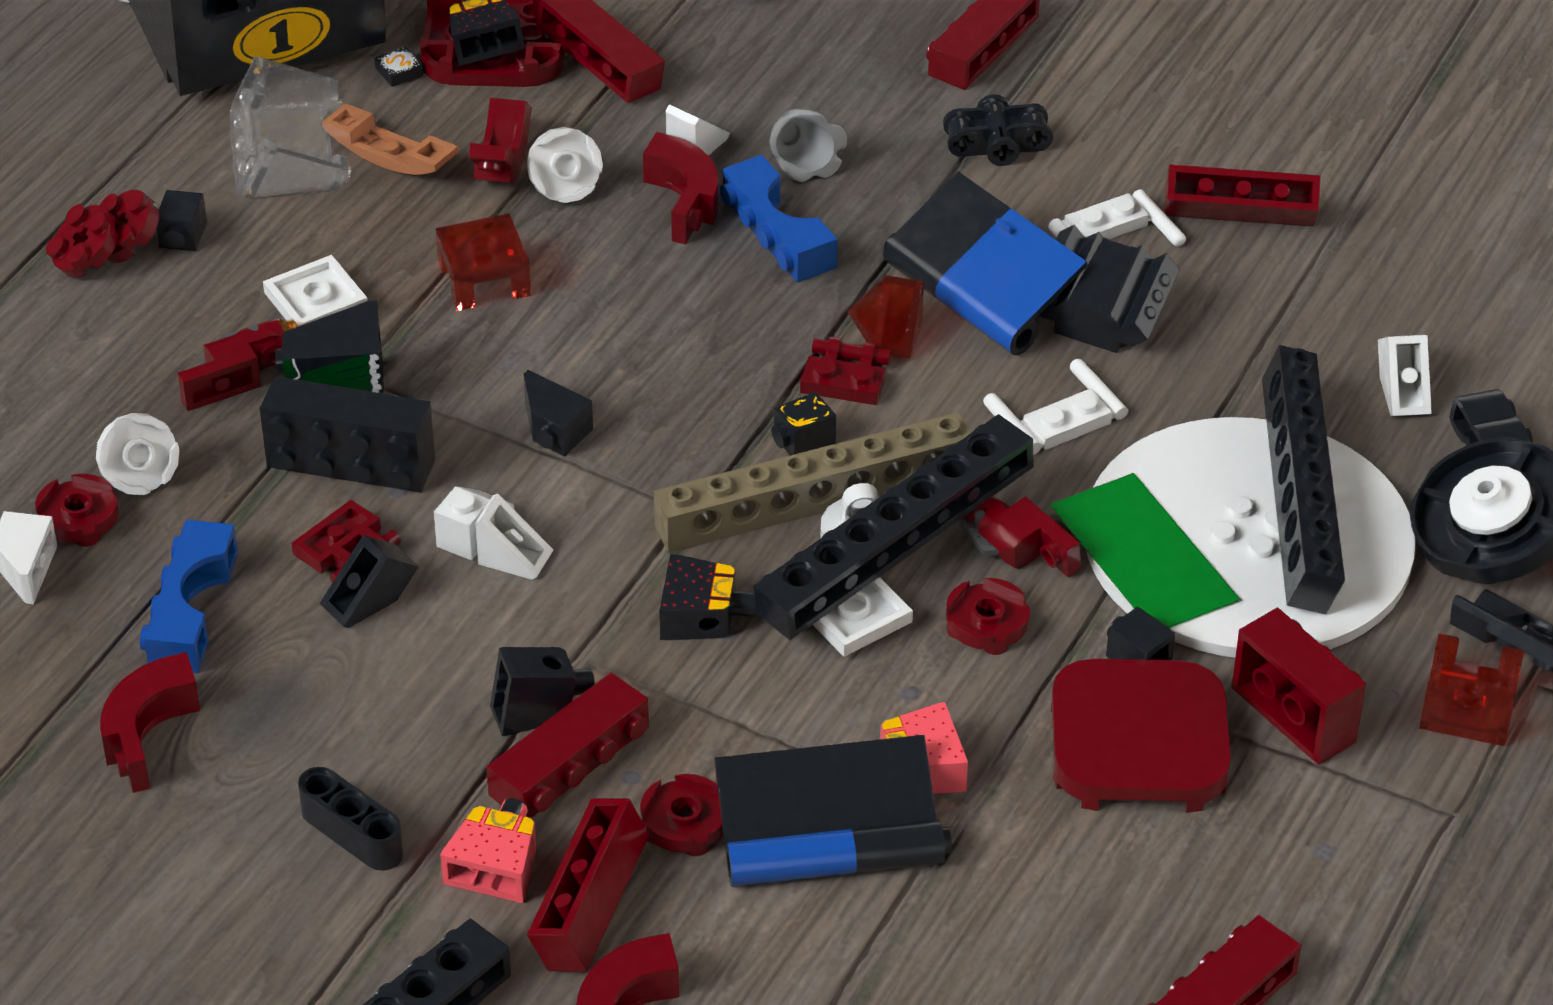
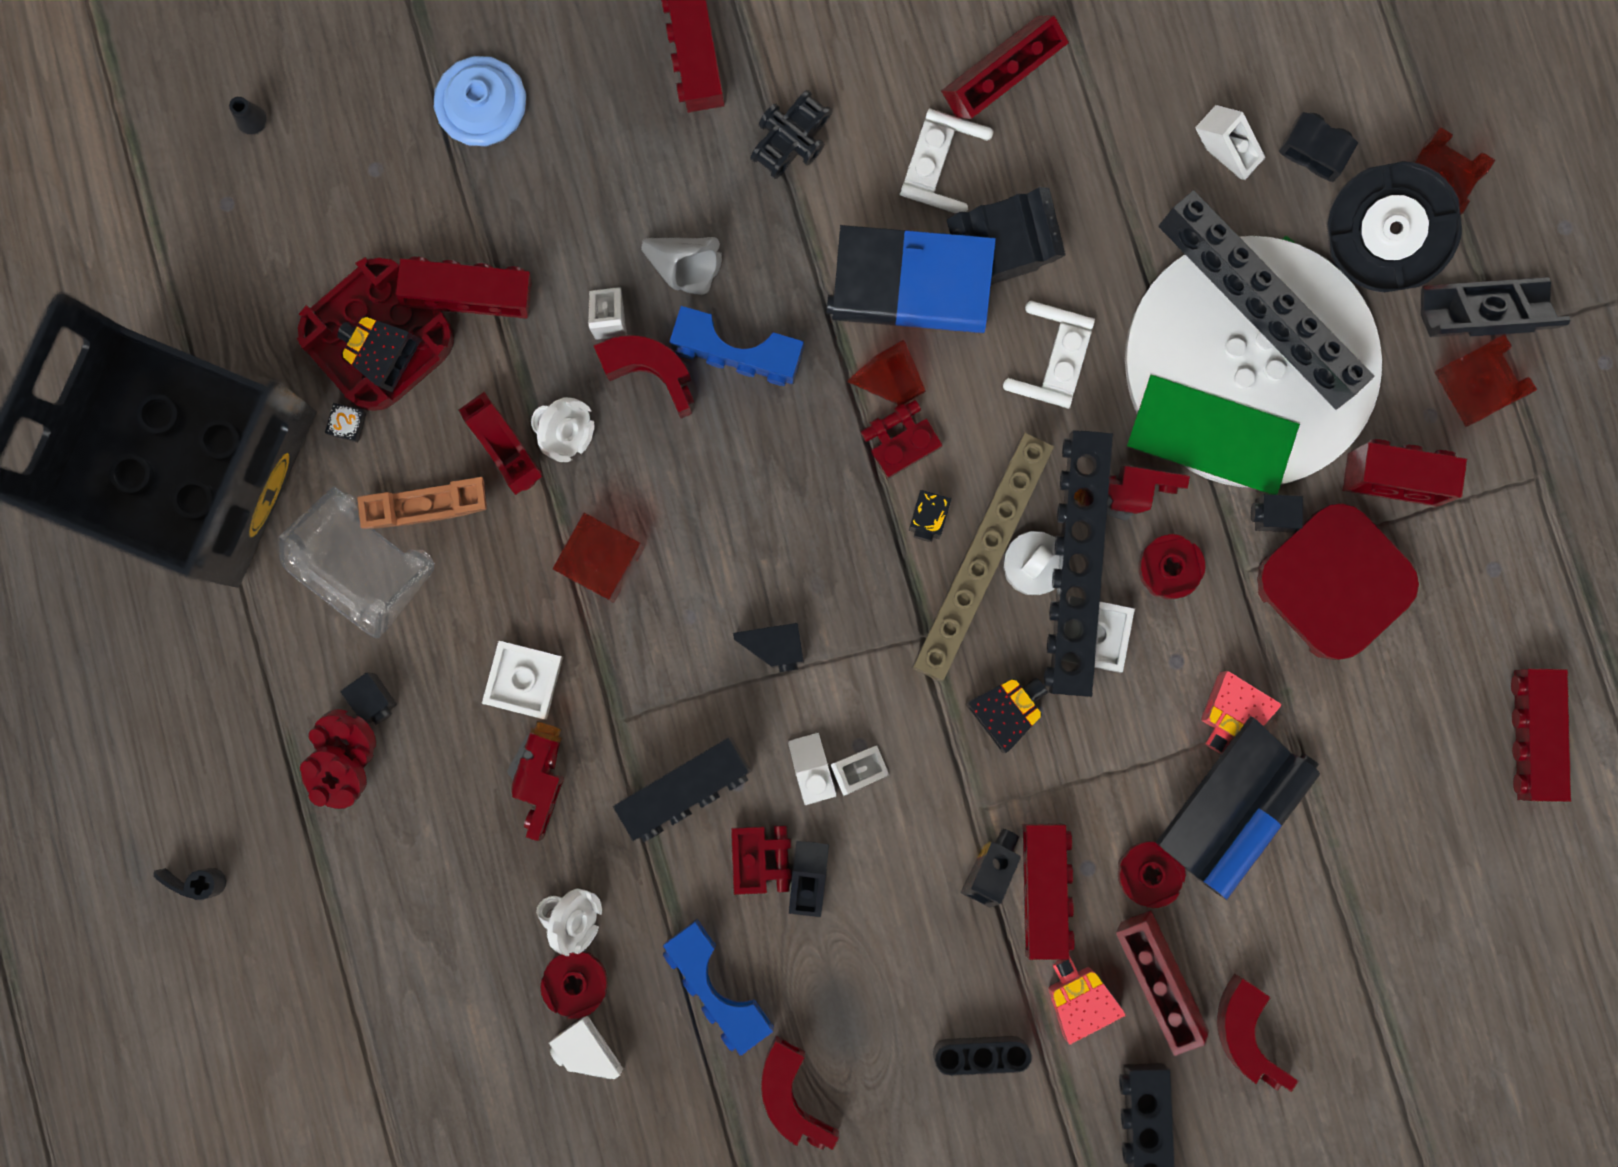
camera: 40 degrees left, 40 degrees up
black slope [275,300,384,394] -> none

